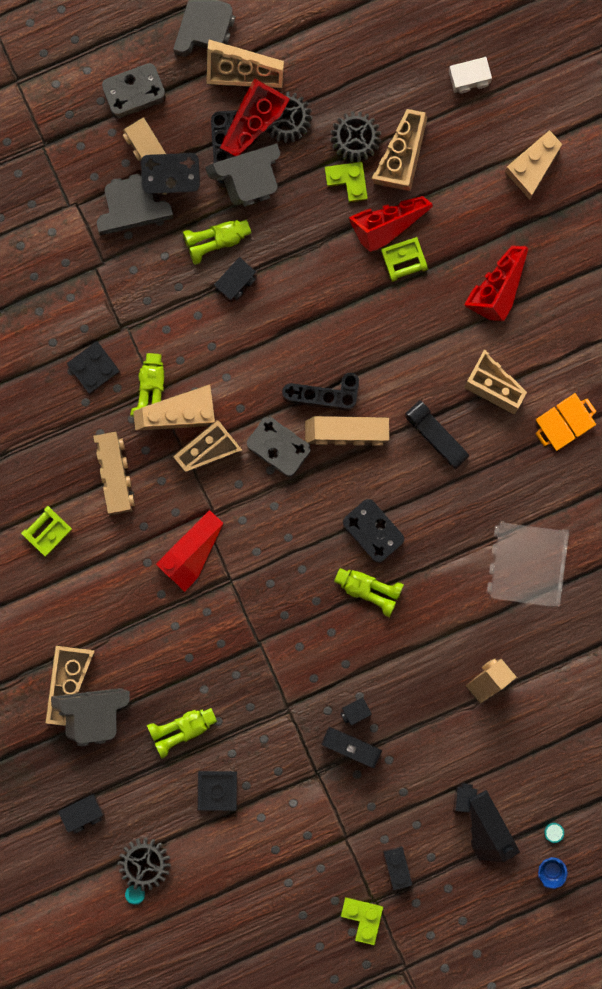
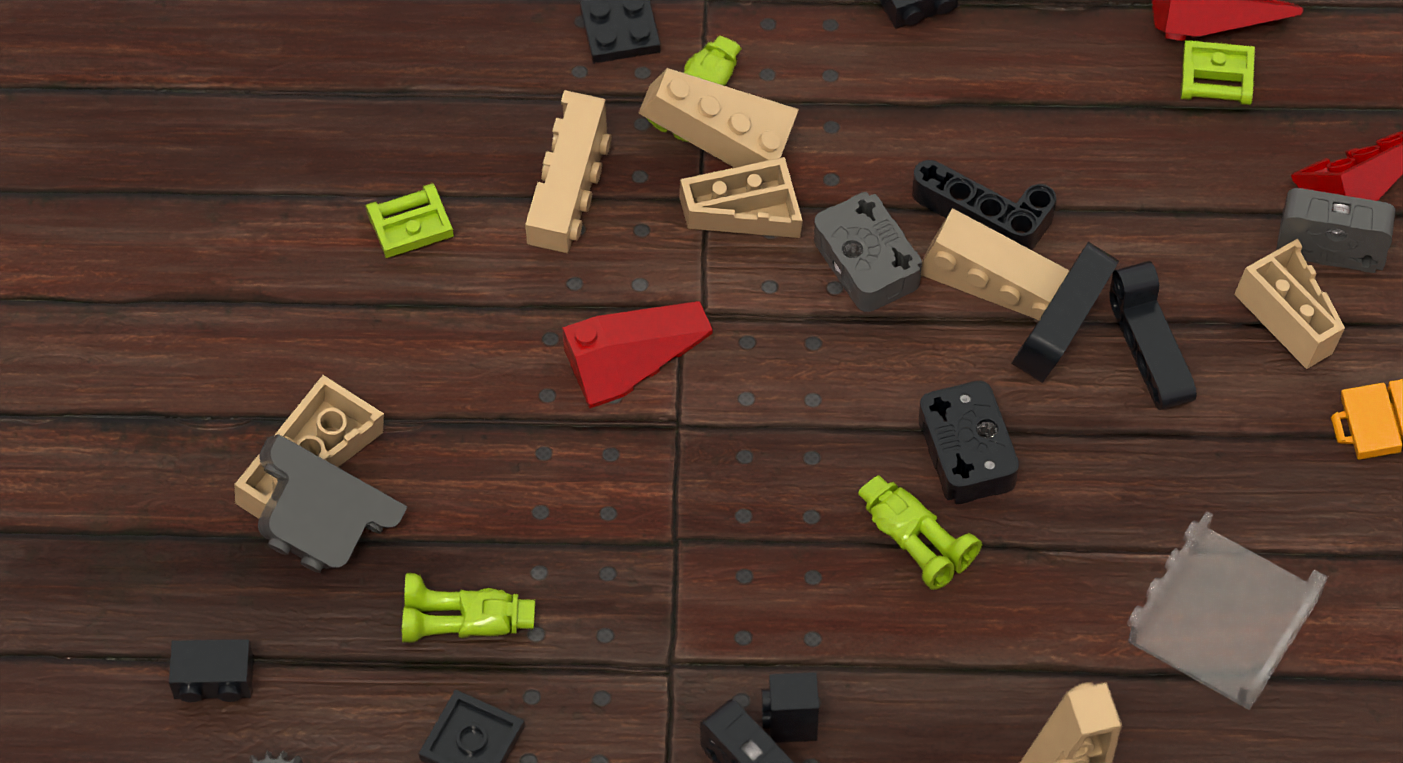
camera: 25 degrees right, 25 degrees down
none -> black beam [1011,241,1119,383]
none -> dark grey axle [1276,188,1396,273]

